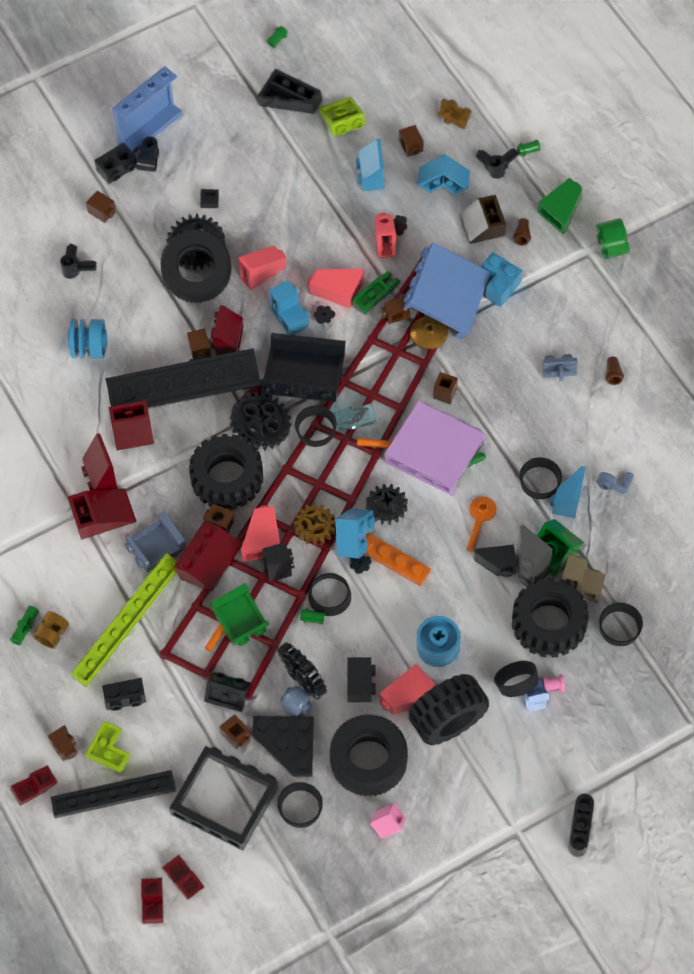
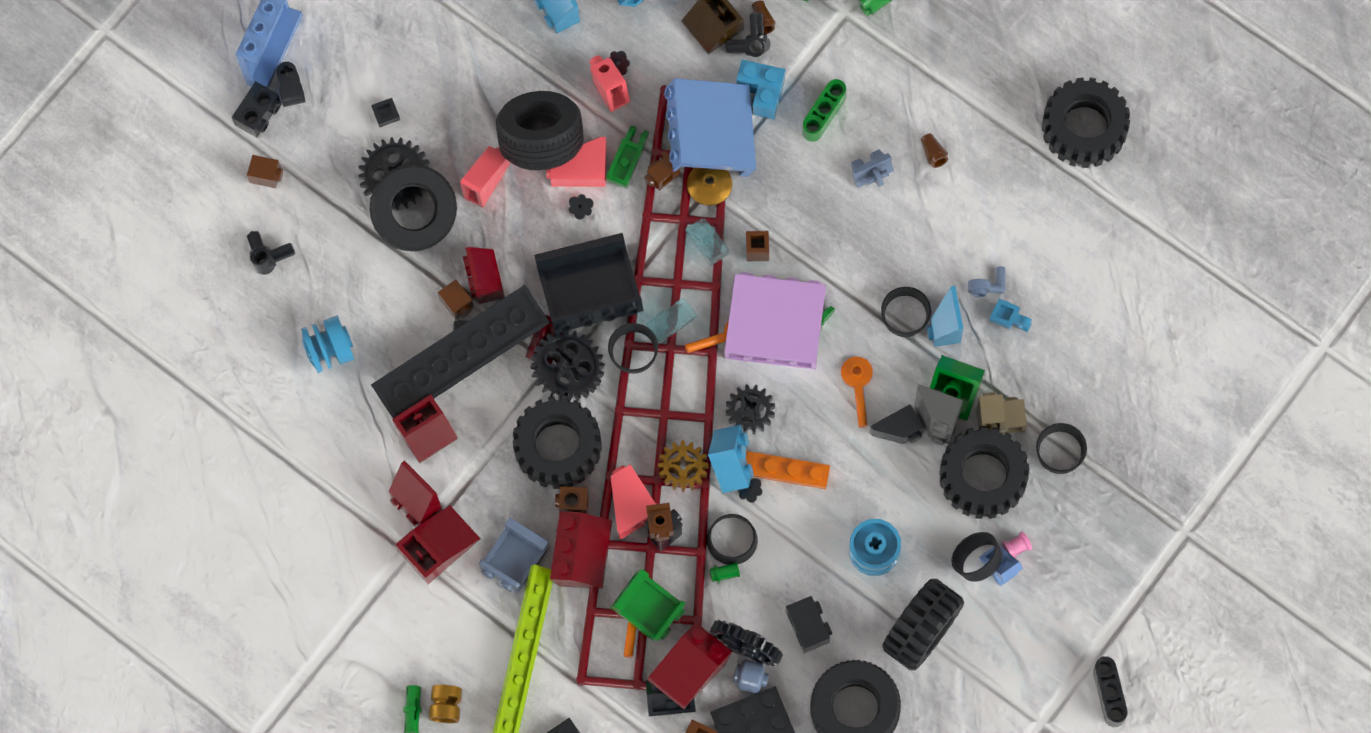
camera: 20 degrees left, 10 degrees up
dark azure brick [269,280,310,335] -> none
coral slope [379,664,436,715] -> none
none -> black tyre [496,91,584,171]
none -> reddish brown brick [646,502,674,541]
none -> dark red slope [647,622,732,709]
none -> clear light blue slope [685,218,729,266]
none -> black axle [725,12,771,57]
none -> green beam [802,79,846,142]
none -> dark azure plate [989,298,1032,332]

